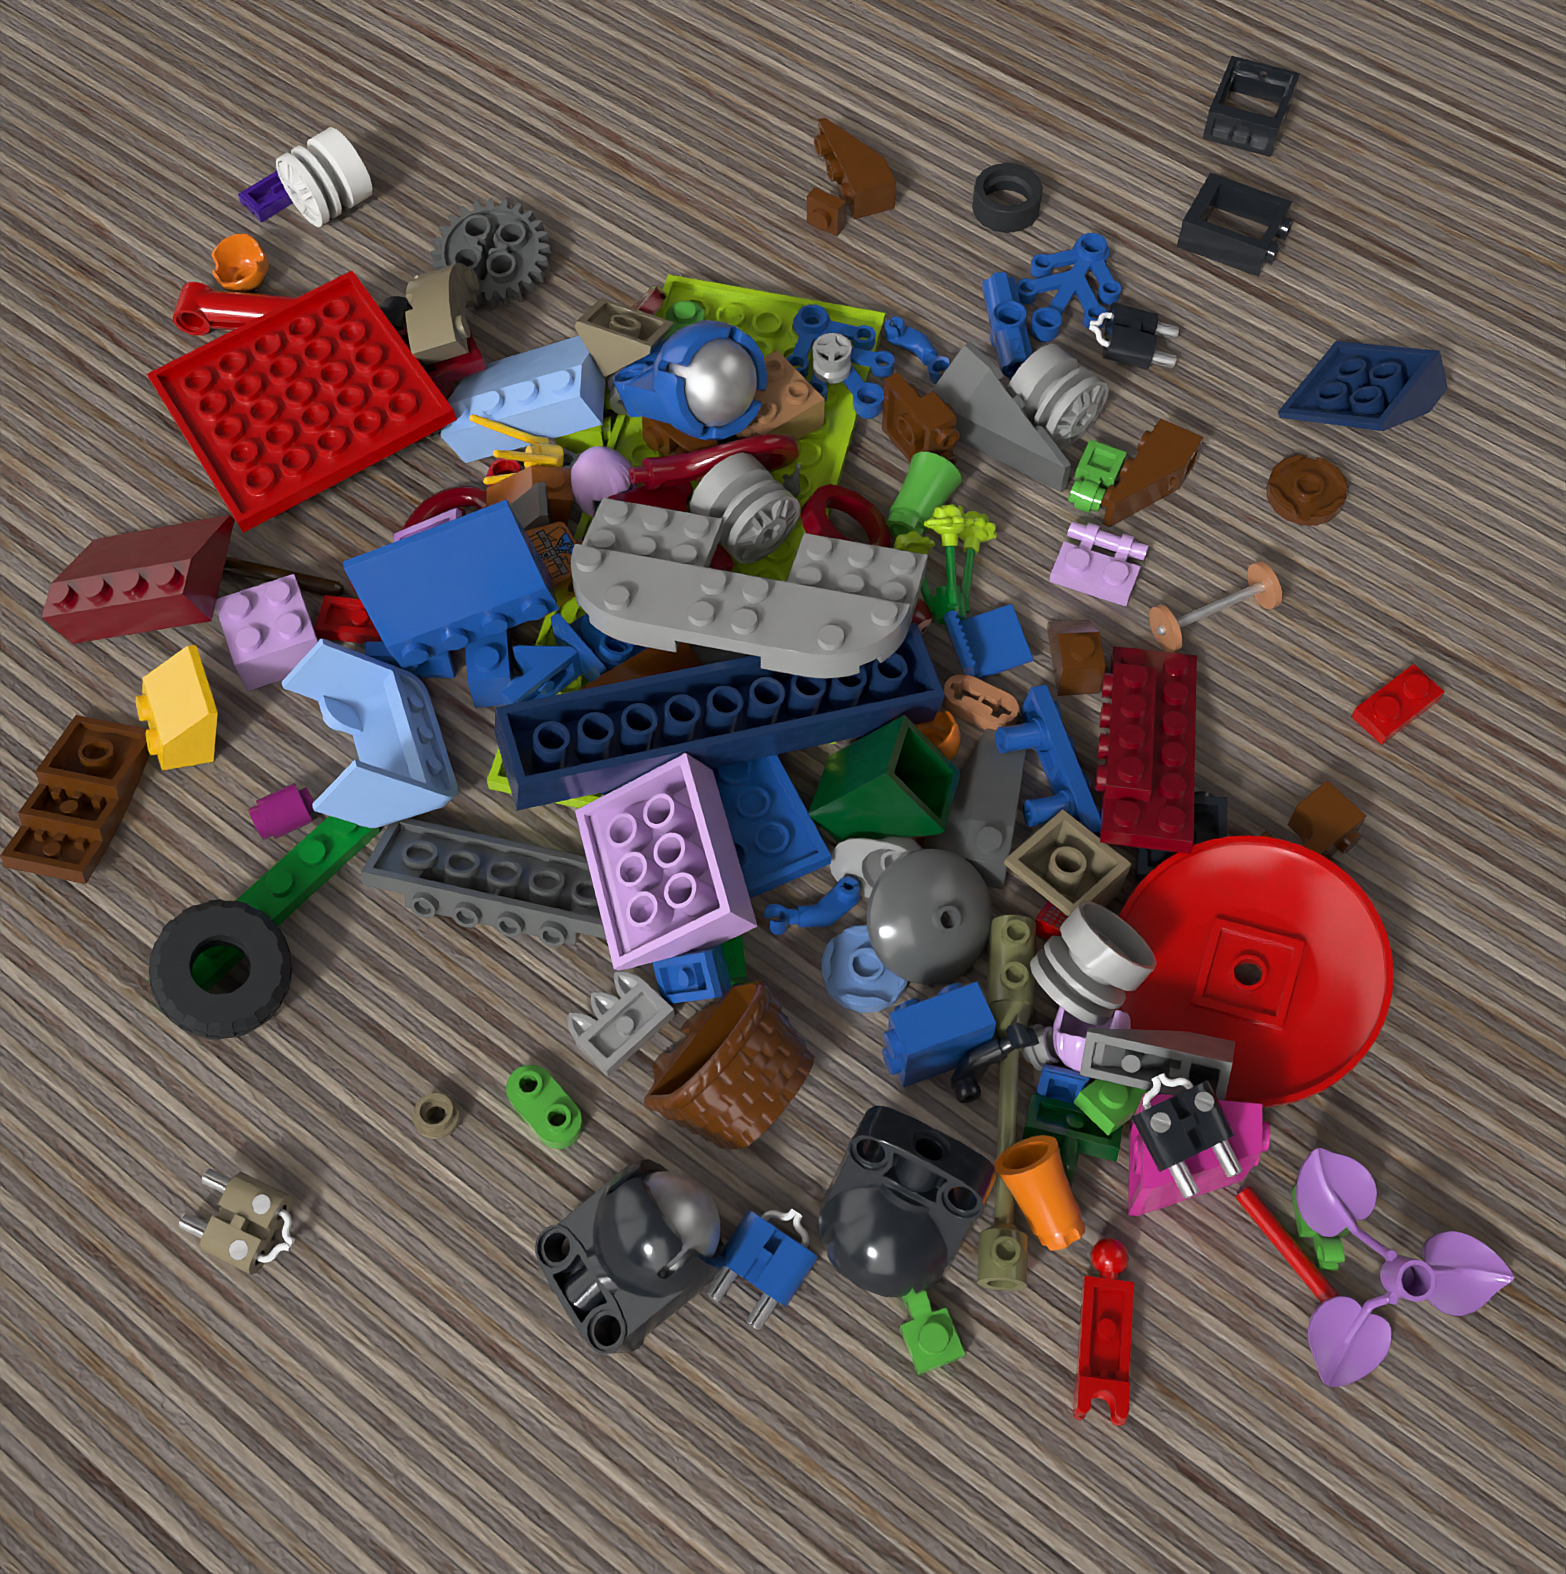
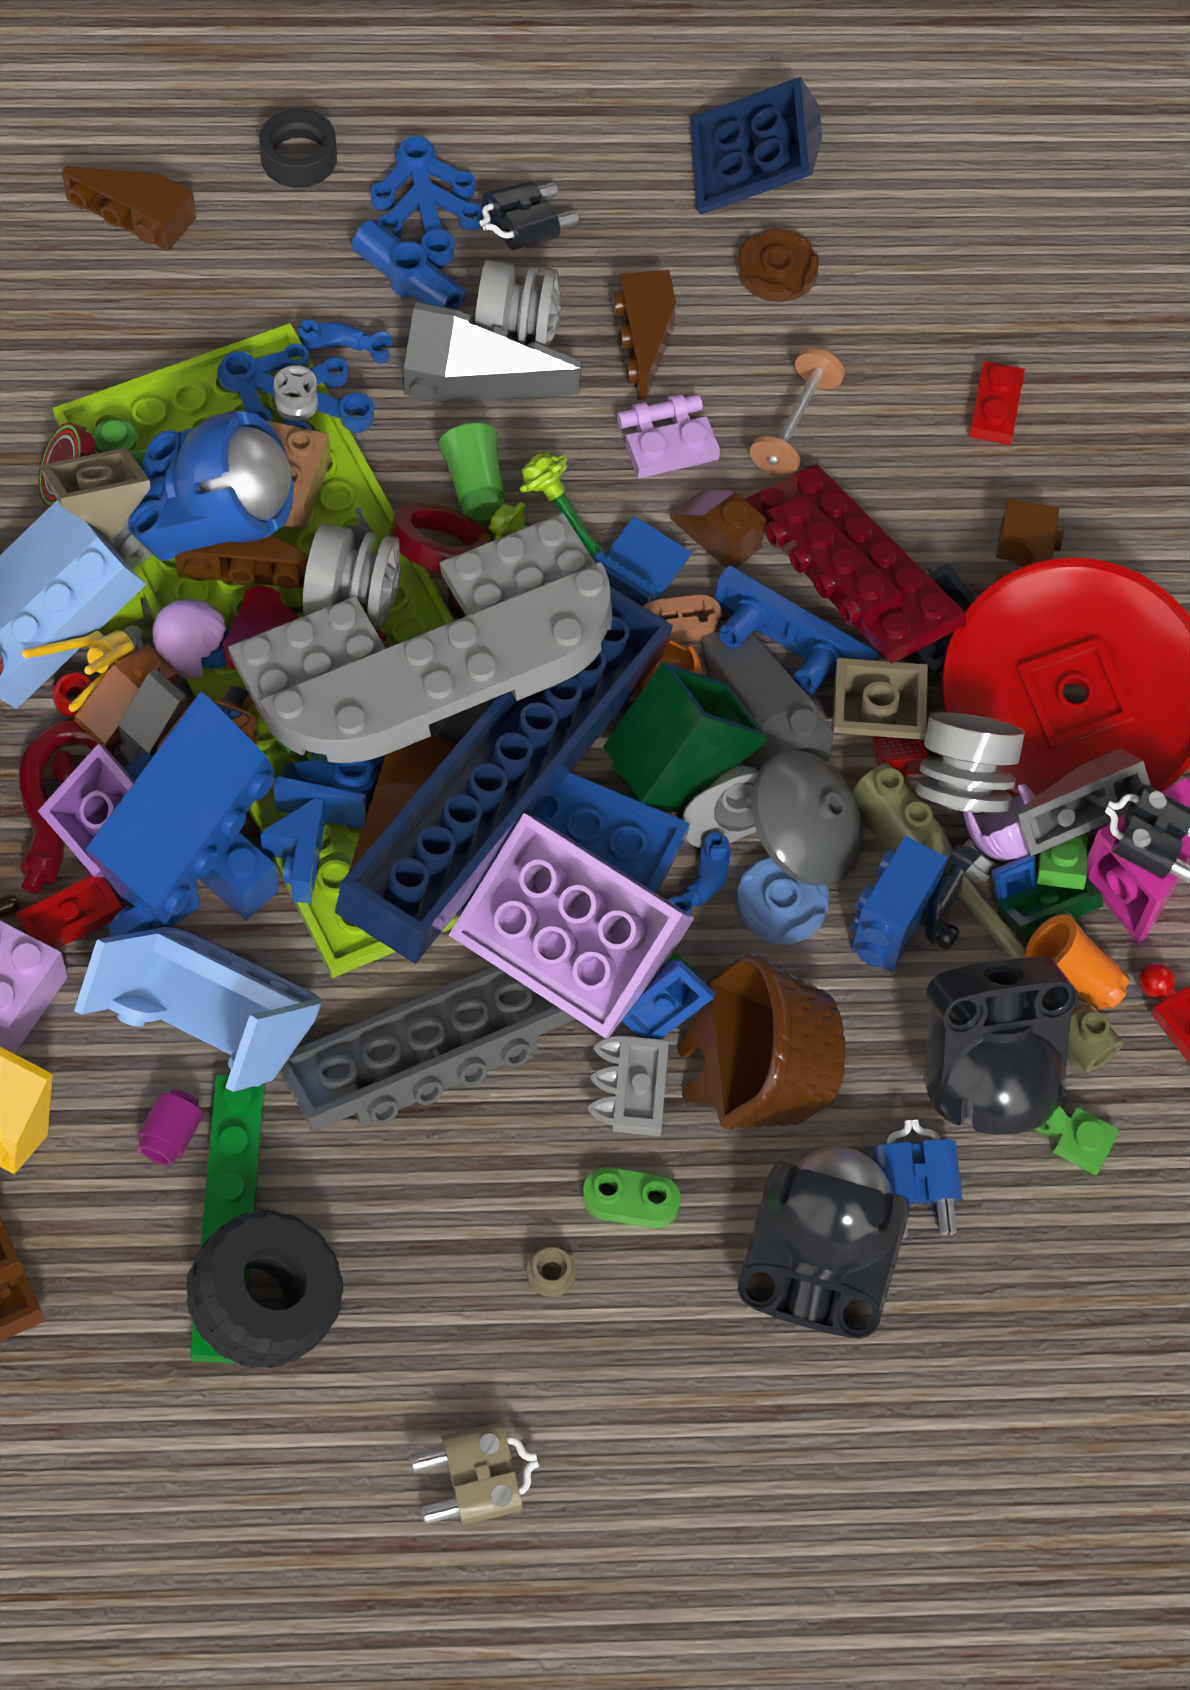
camera: 45 degrees left, 0 degrees up
dark red plant [629,434,801,491] -> none
reddish brown plate [807,187,846,237] -> none
reddish brown plate [882,372,960,466] -> none
bright green plate [1068,439,1127,513] -> none
black window [1177,173,1294,277] -> none

